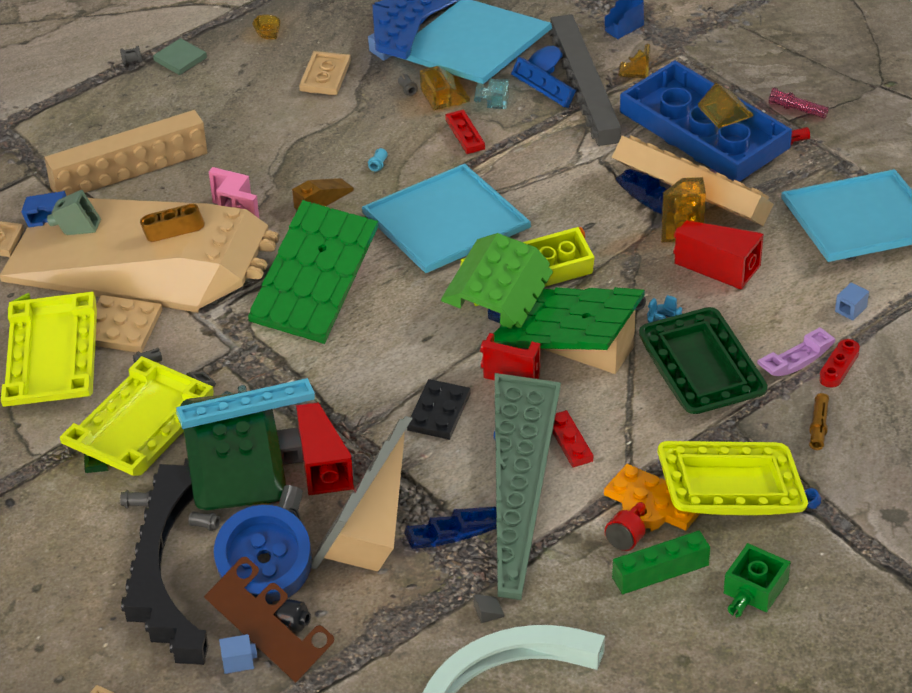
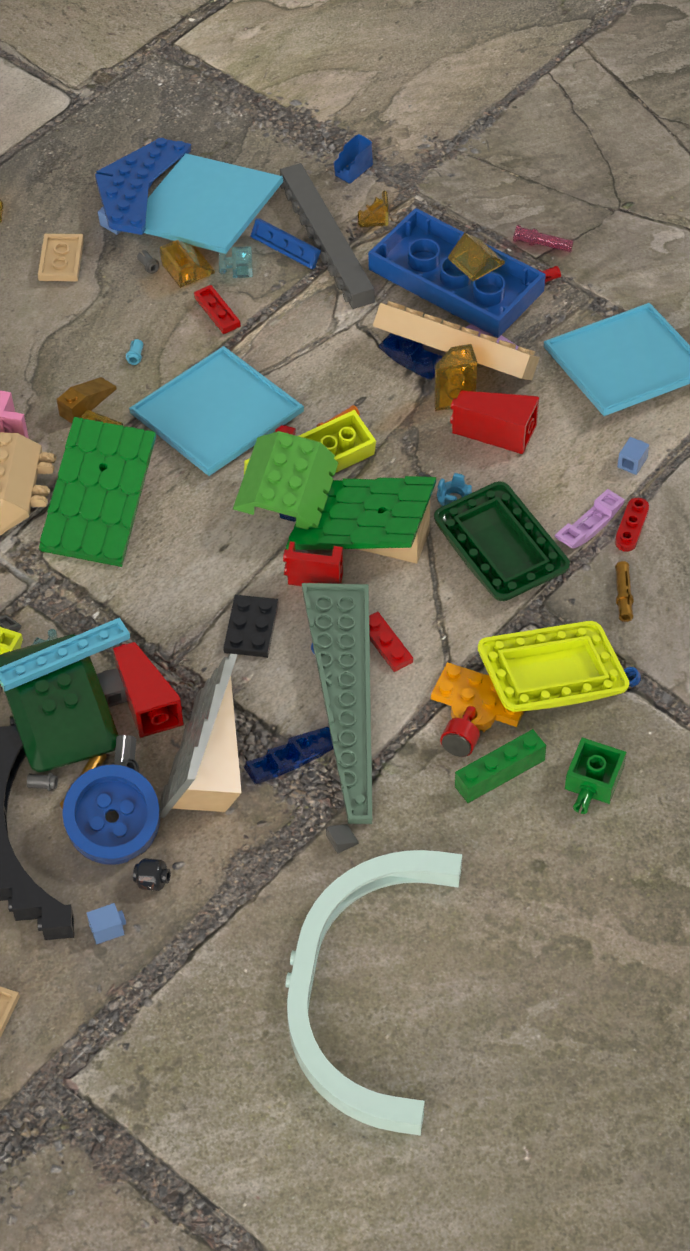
camera: 10 degrees left, 10 degrees up
reddish brown piece [204,557,334,683] -> none
blue dish [528,46,563,74] -> none

